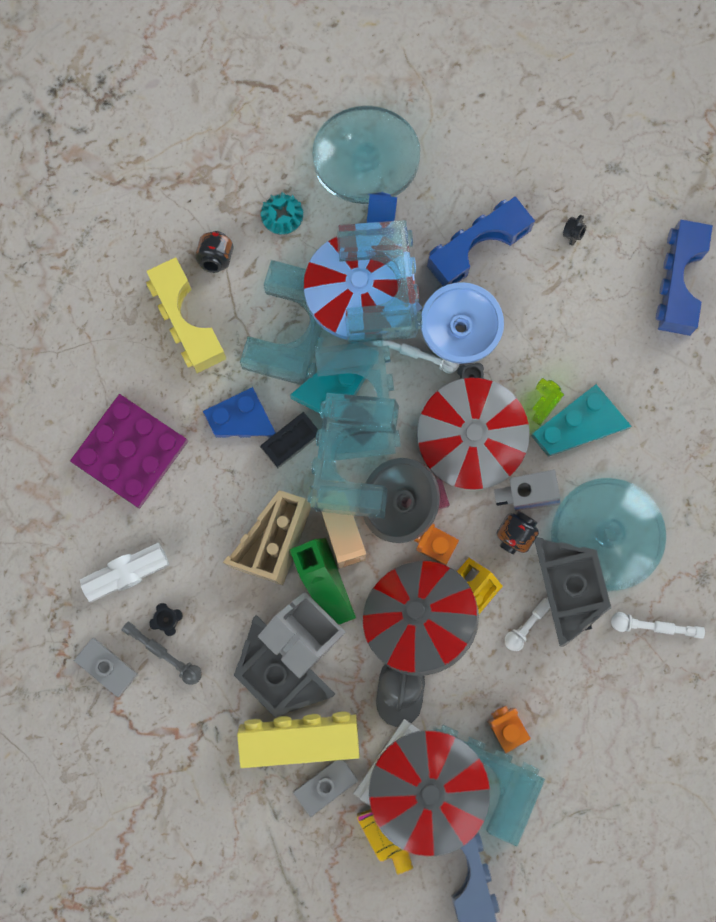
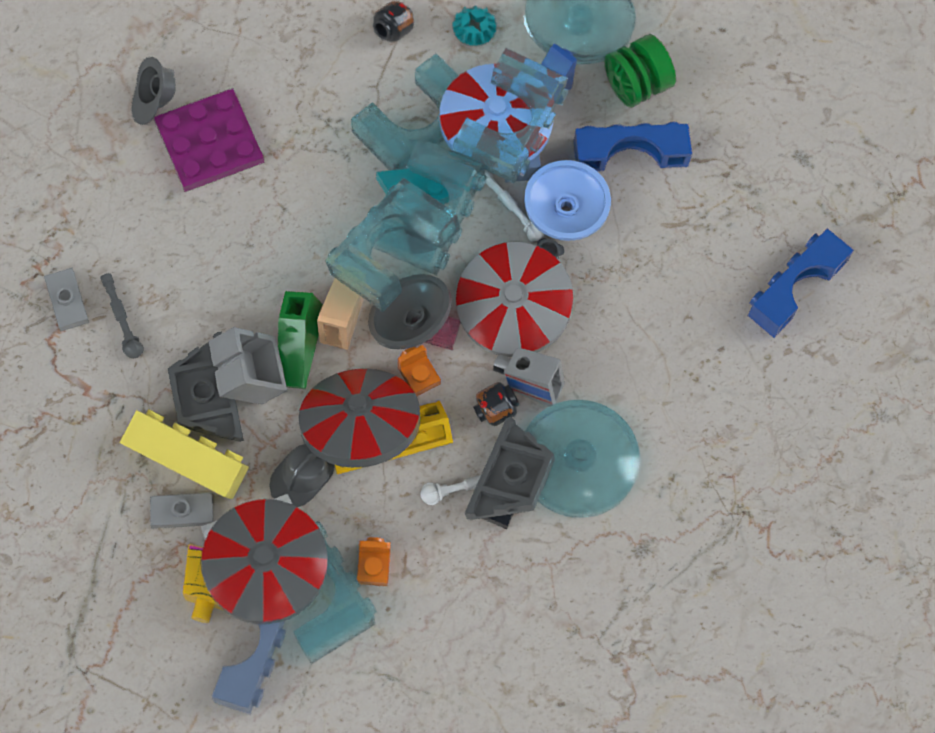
camera: 30 degrees right, 10 degrees down
white piece [80,543,169,602] -> none
light yellow arch [146,257,226,373] -> none
black plate [149,603,183,636] -> none
blue wing [203,387,276,438] -> none
tan wedge [223,490,312,586] -> none
black plate [260,412,321,469] -> none
clear neon green bracket [531,378,564,426] -> none
teal wing [531,384,632,457] -> none
black plate [563,215,587,246] -> none
white piece [611,612,705,639] -> none
none -> dark grey piece [131,57,176,125]
none -> green wheel [604,34,676,108]

